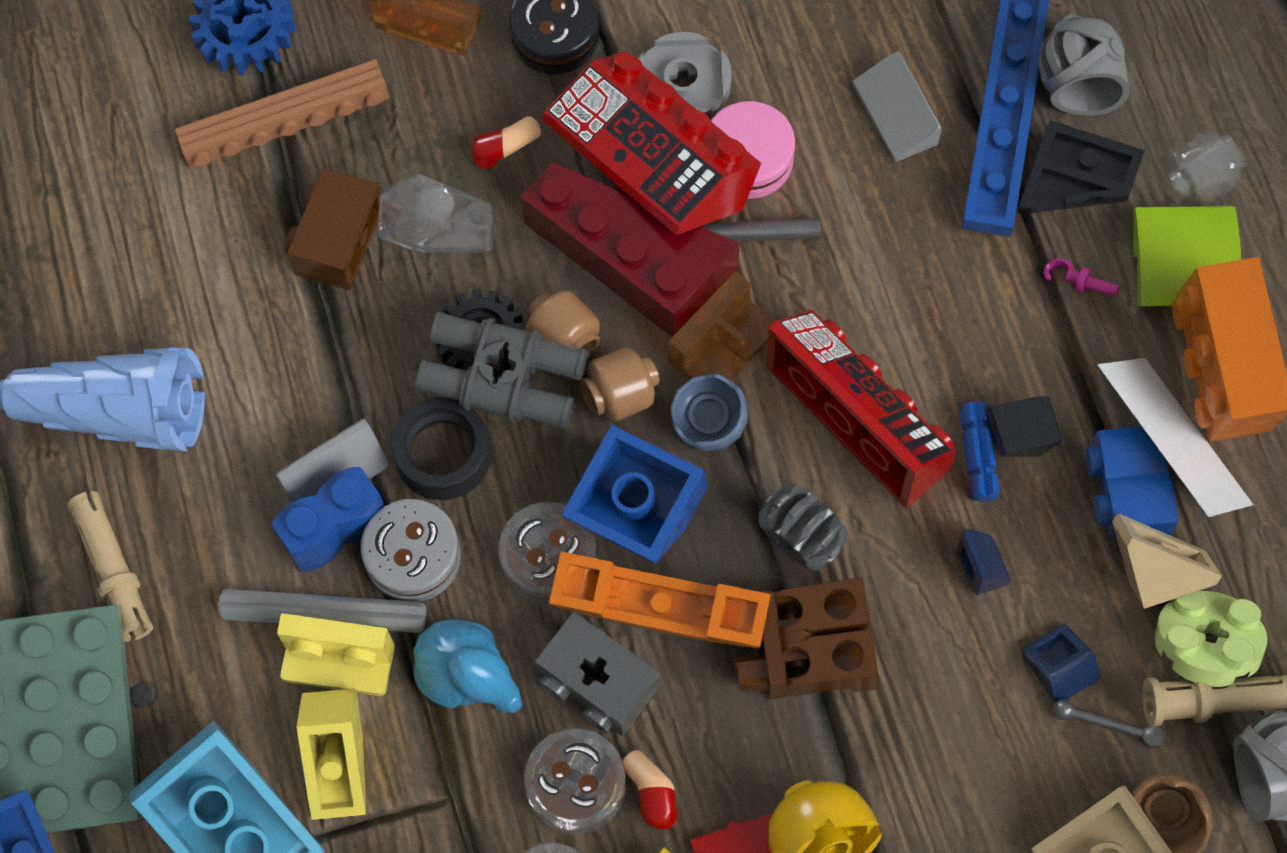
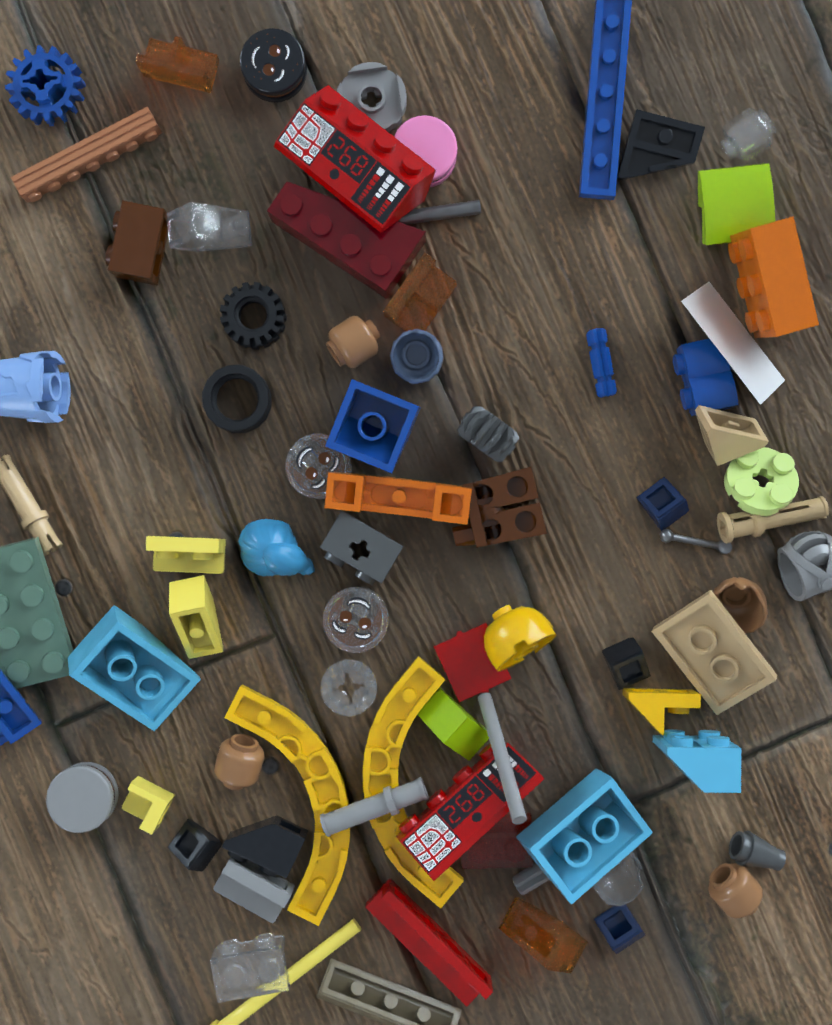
camera: 10 degrees left, 20 degrees up
light grey axle [218,589,427,633] -> none
blue brick [271,467,384,572] -> none
light grey slope [276,419,389,502] -> none
light grey head [360,499,461,602] -> none
dark grey pin [415,312,588,429] -> none
arm [470,116,541,169] -> none
medium nougat head [526,291,600,359] -> none
arm [621,750,678,830] -> none
red slope [766,310,956,509] -> none
light grey slope [852,51,941,163] -> none
dark blue slope [956,529,1011,595] -> none
black slope [987,396,1062,457] -> none
light grey helmet [1039,14,1130,116] -> none
dark pink hand [1043,258,1120,298] -> none

